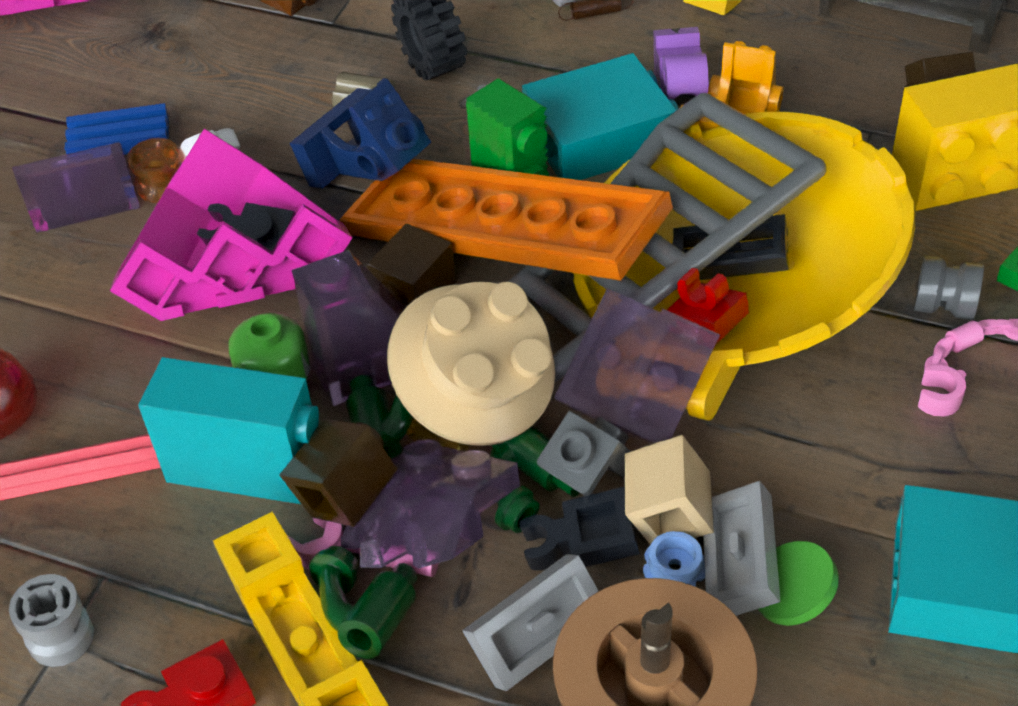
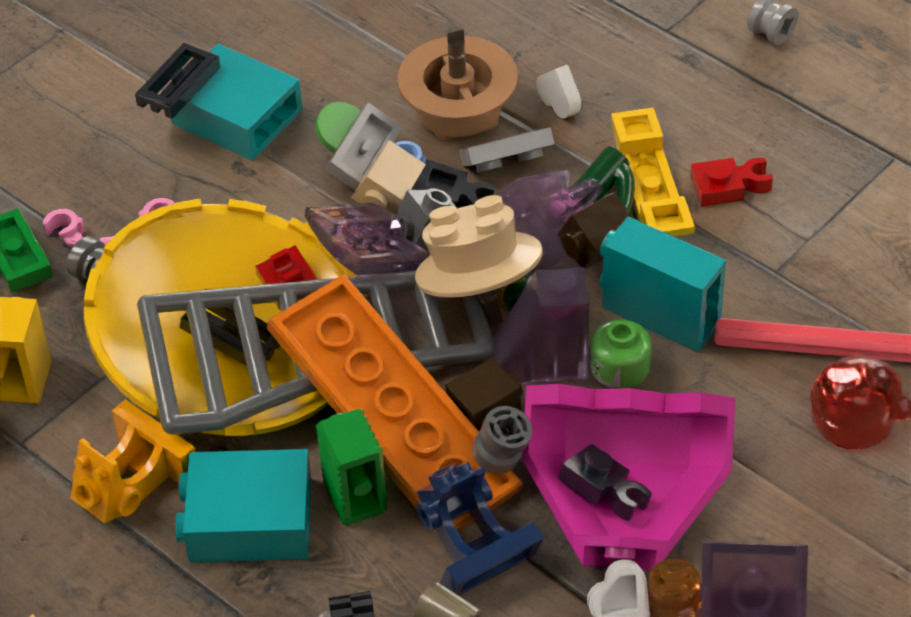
camera: 160 degrees left, 0 degrees up
light grey wheel [9,574,94,667] -> none
medium lavender leg [653,27,709,99] -> none
none -> dark grey wheel [472,406,533,474]

